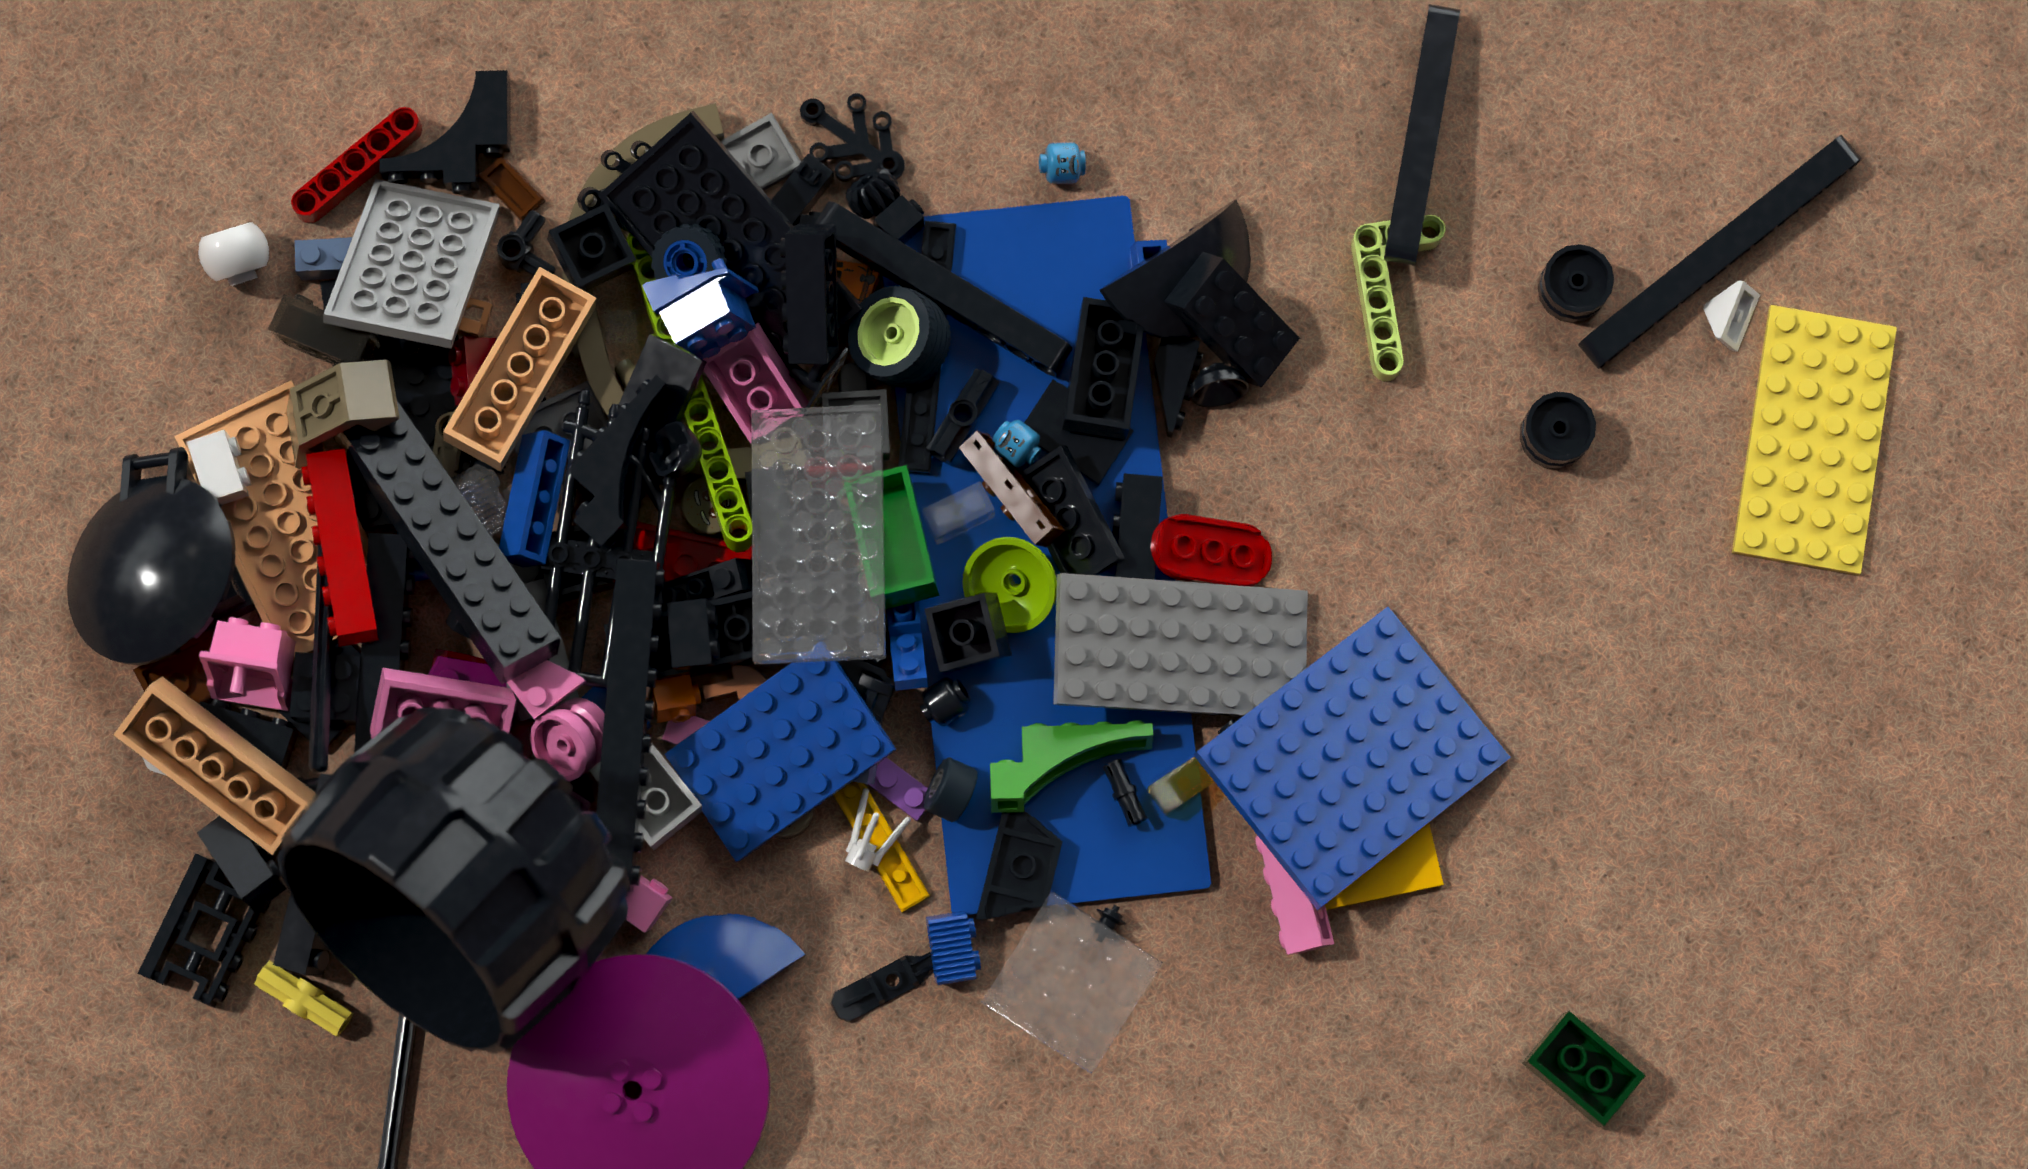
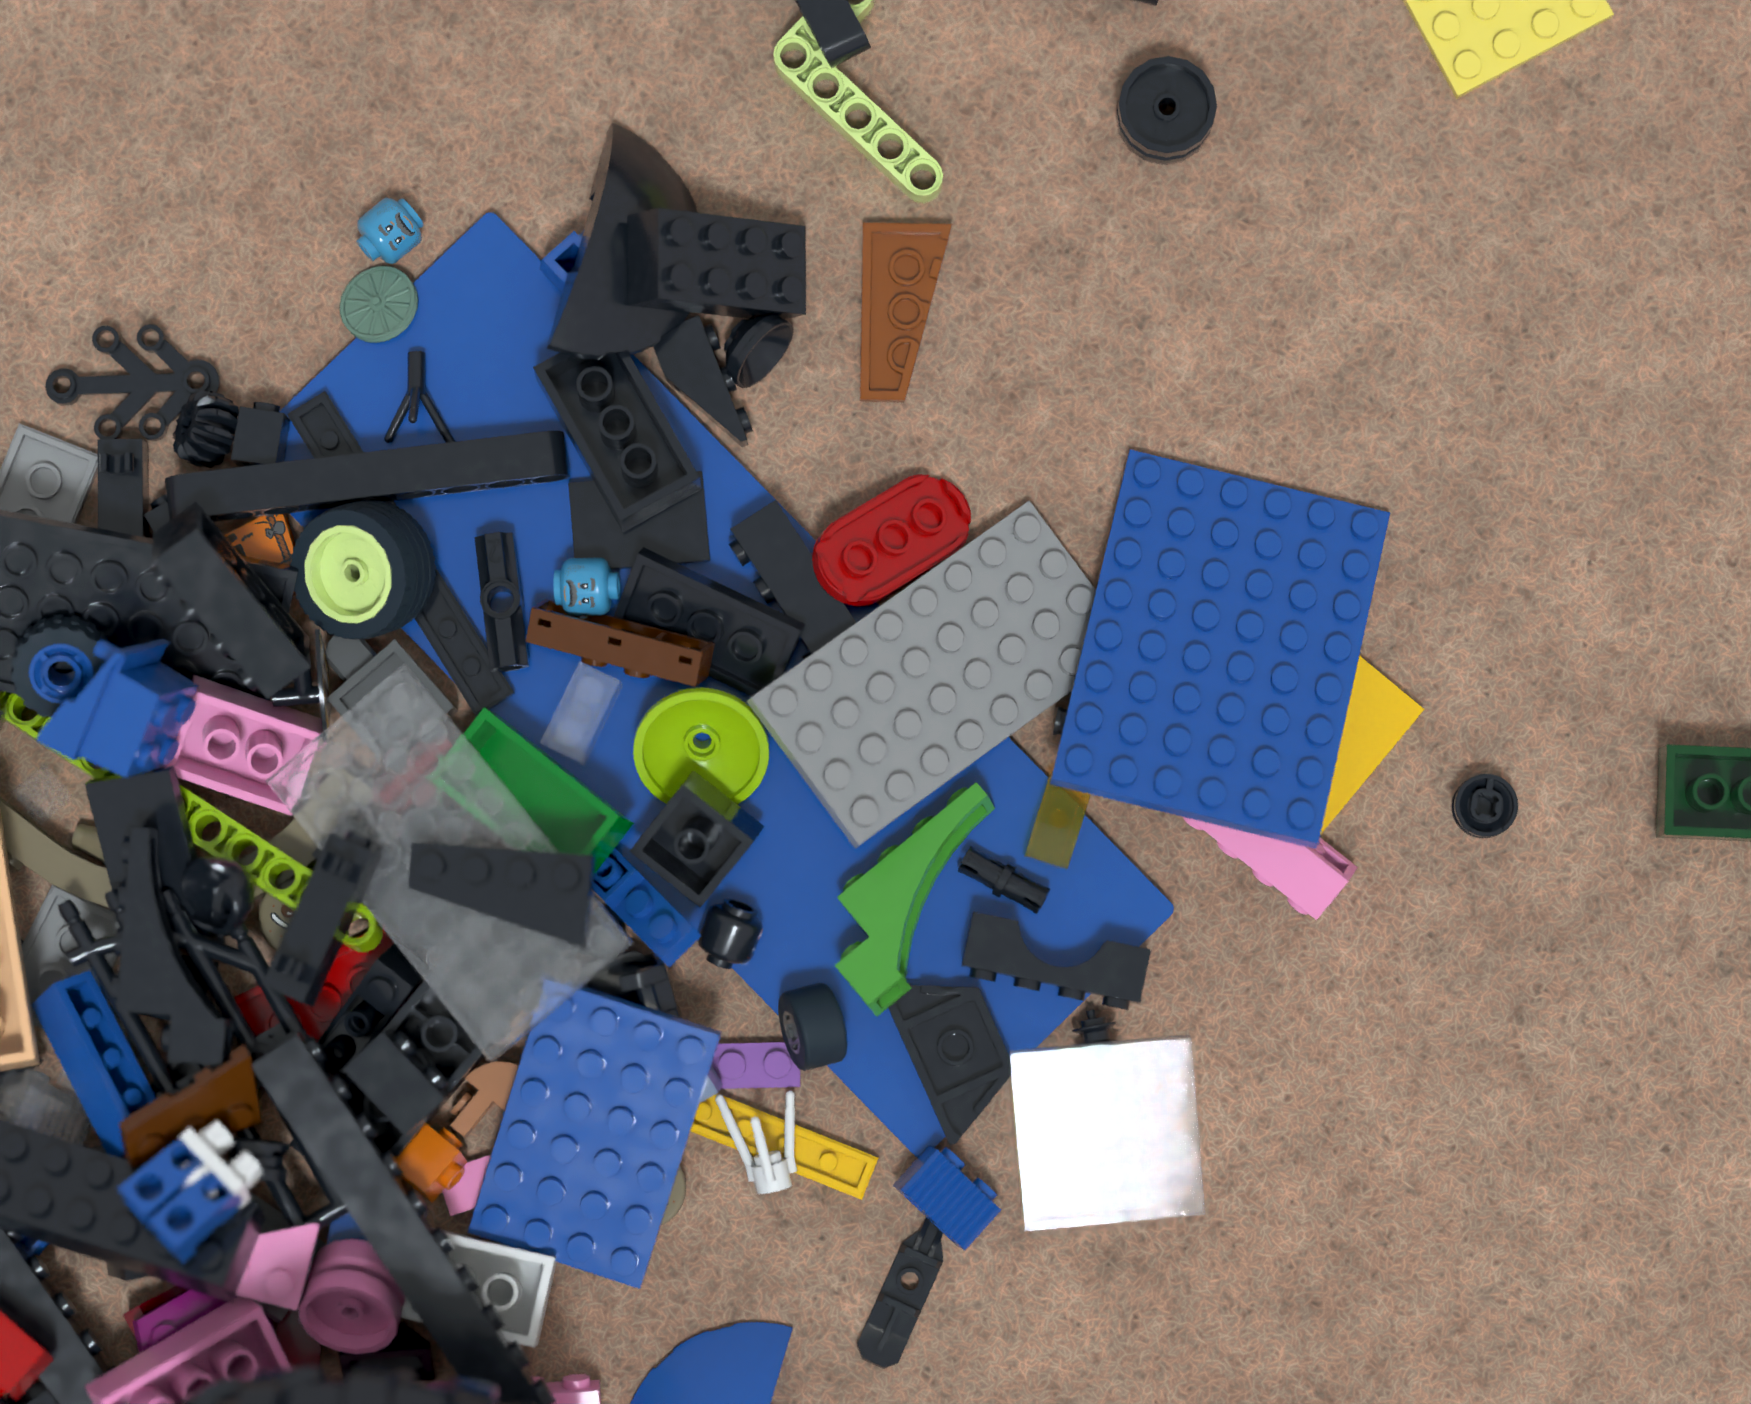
camera: 35 degrees left, 5 degrees up
none -> blue hips [118,1121,263,1264]
none -> reddish brown wing [119,1045,262,1168]
none -> black wheel [225,1137,291,1181]
none -> black brick [262,830,382,1007]
none -> sand green wheel [340,266,418,343]
none -> black plant [384,351,455,443]
none -> black wing [408,842,595,949]
none -> dark orange wing [860,223,952,403]
none -> black arch [962,912,1151,1010]
none -> black wheel [1451,774,1518,839]

